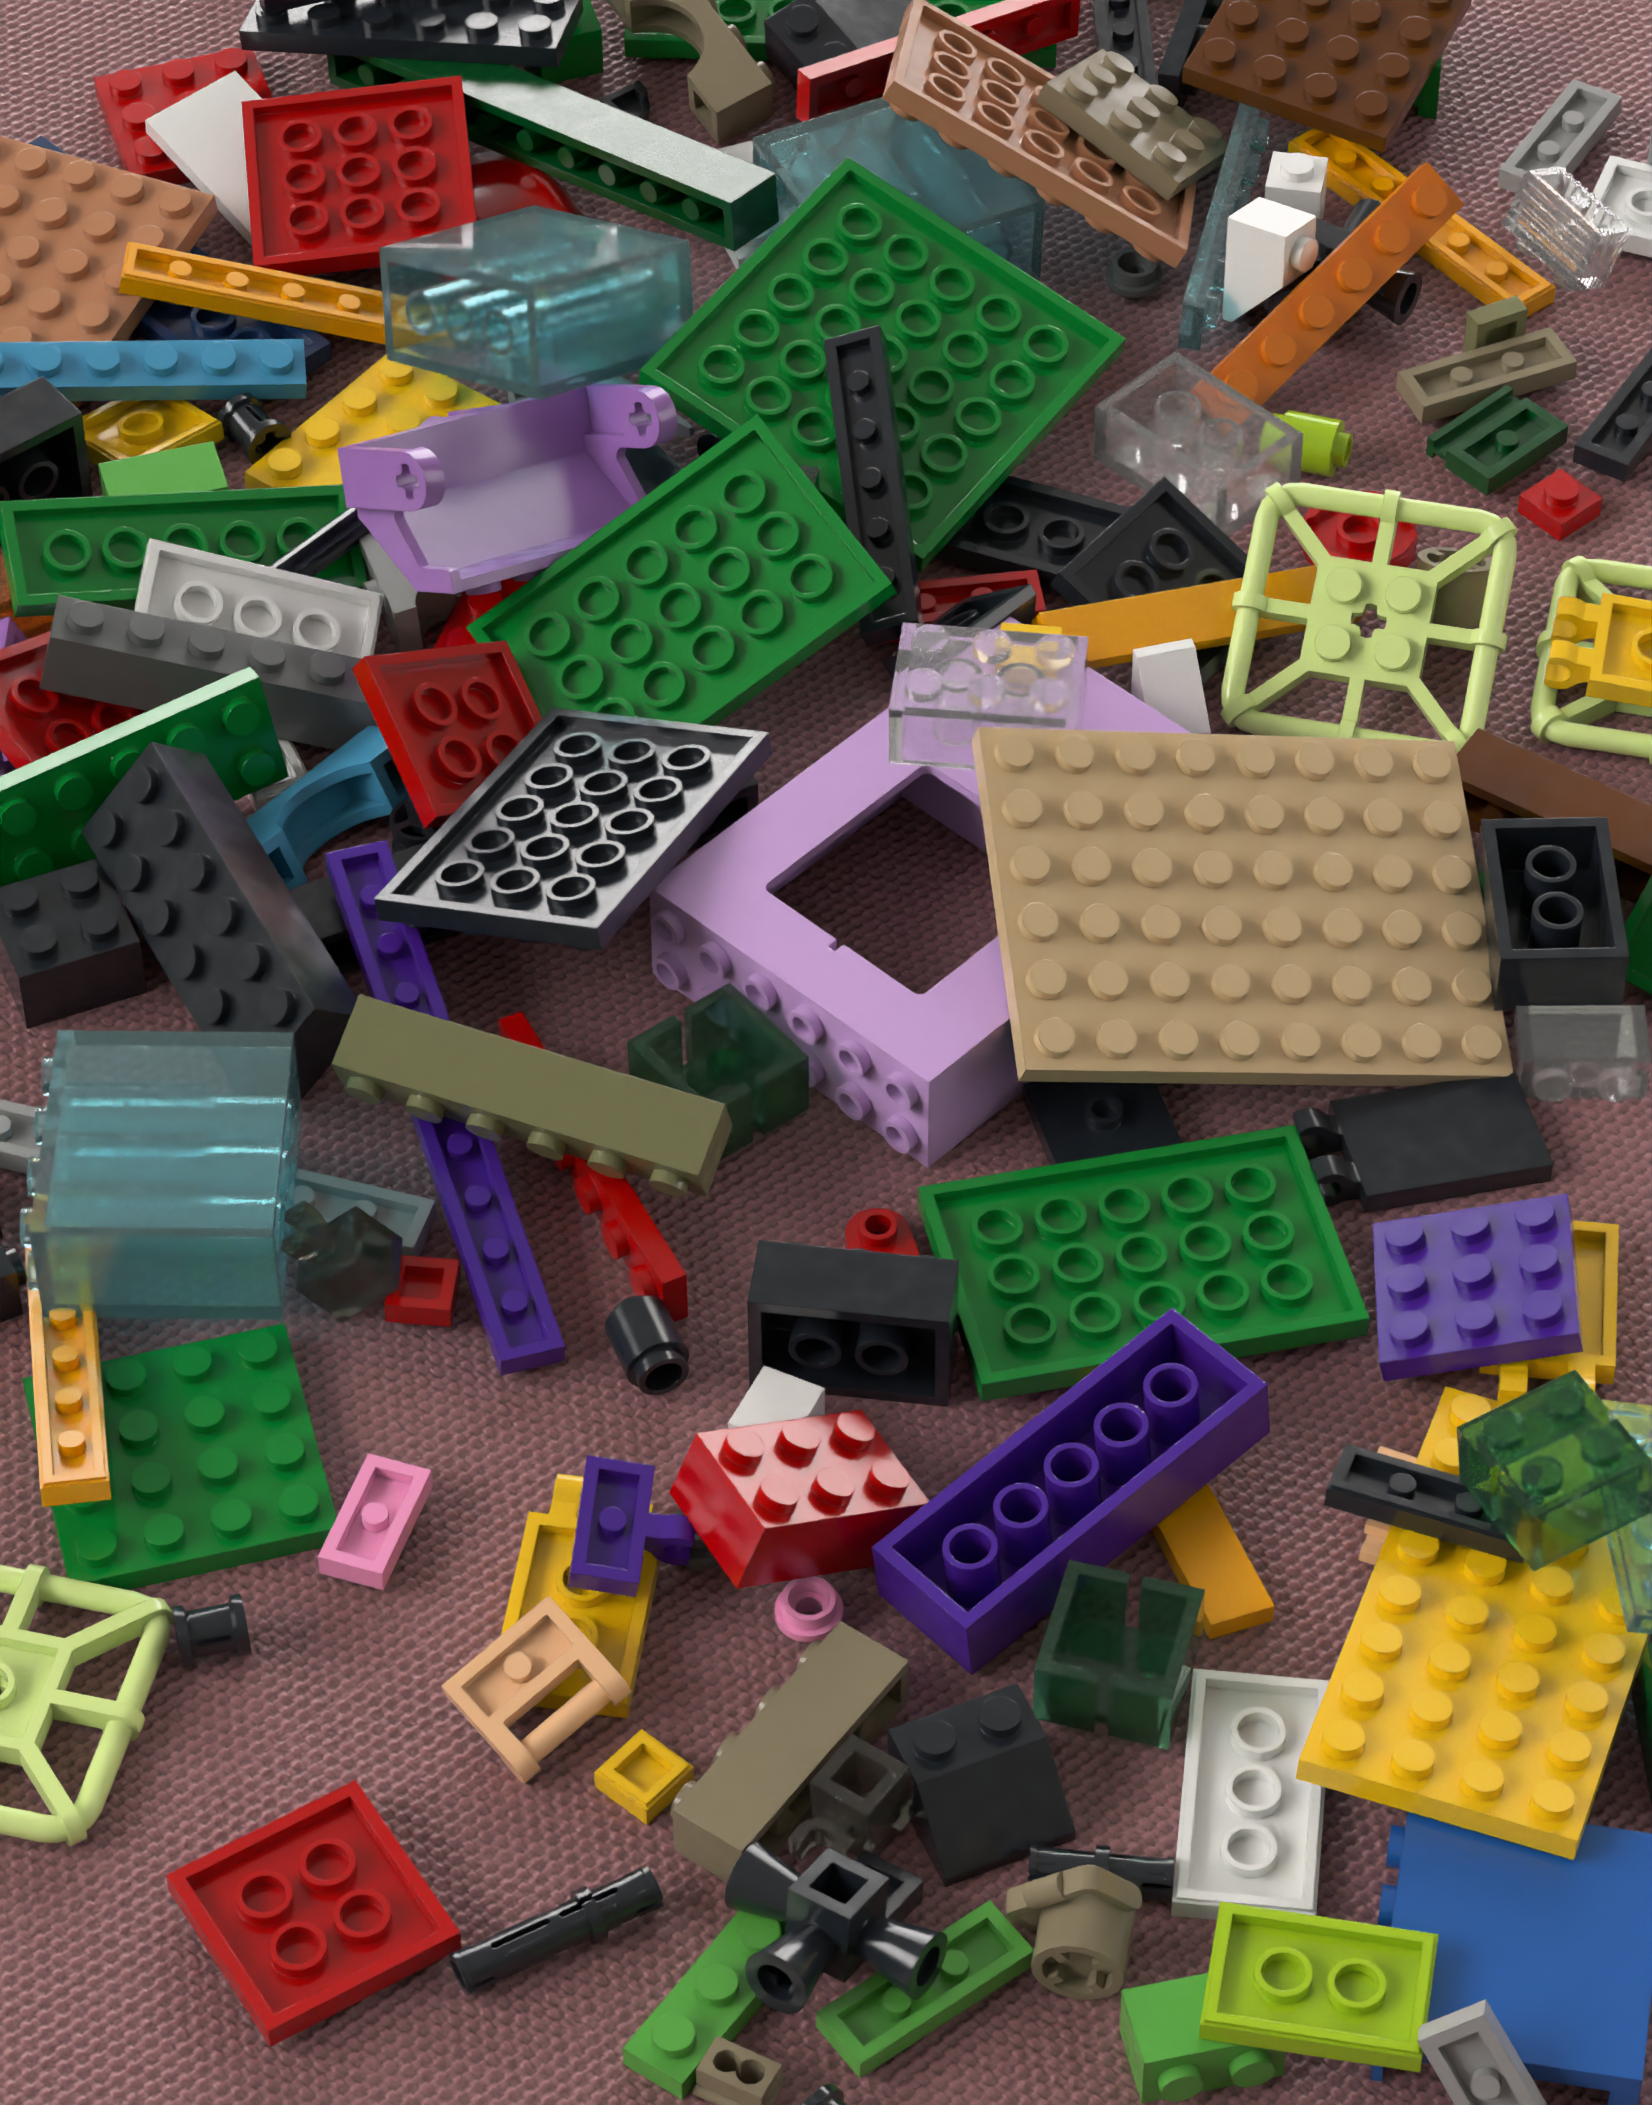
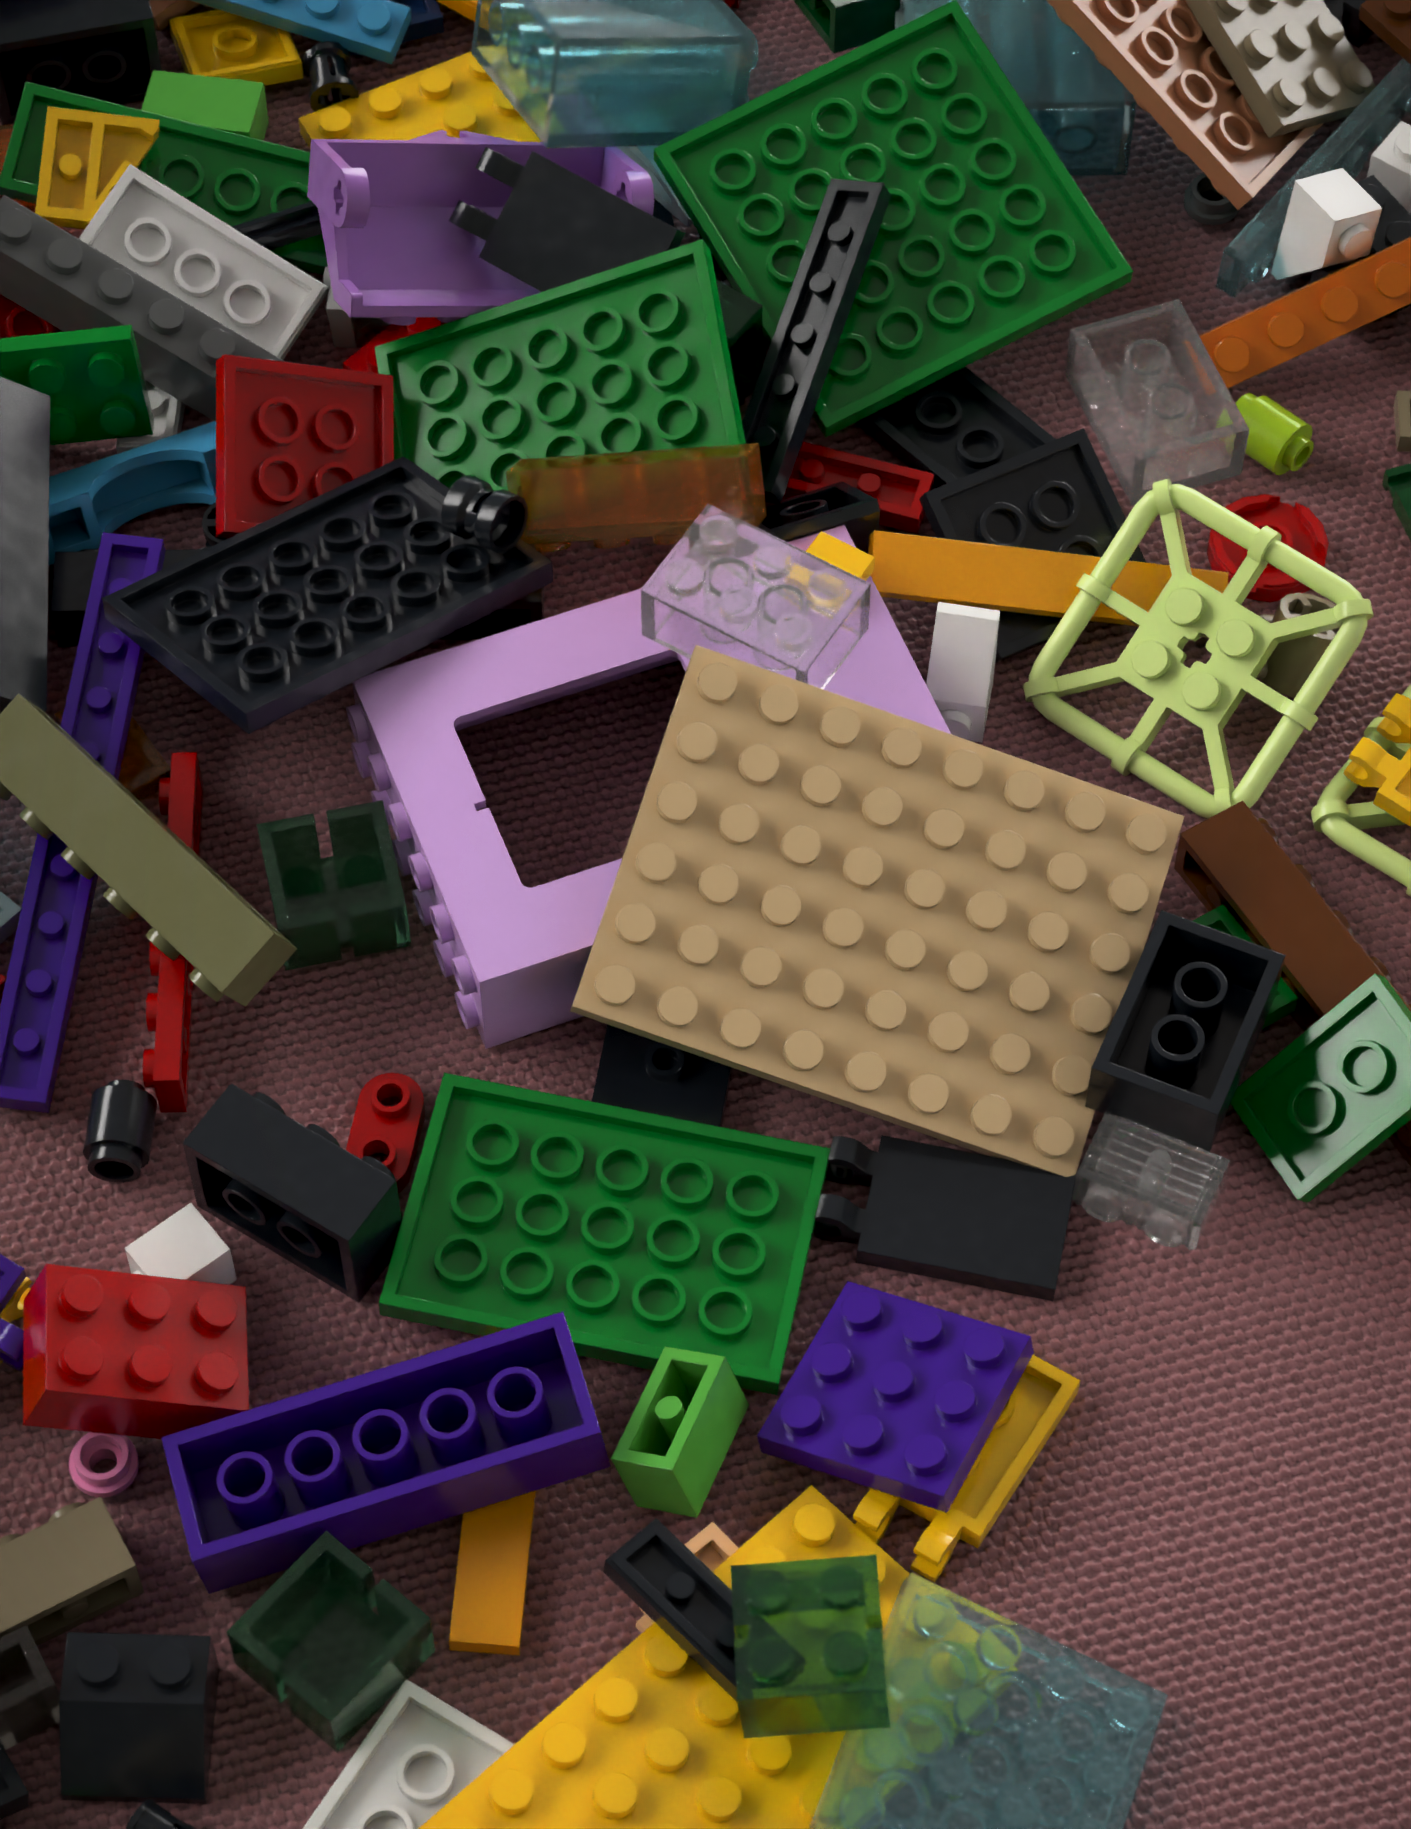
camera: 25 degrees right, 10 degrees up
none -> yellow wing [35,106,160,229]
none -> black wheel [441,475,528,554]
none -> black tile [449,147,686,292]
none -> clear orange brick [506,443,767,552]
none -> bright green brick [611,1346,749,1518]

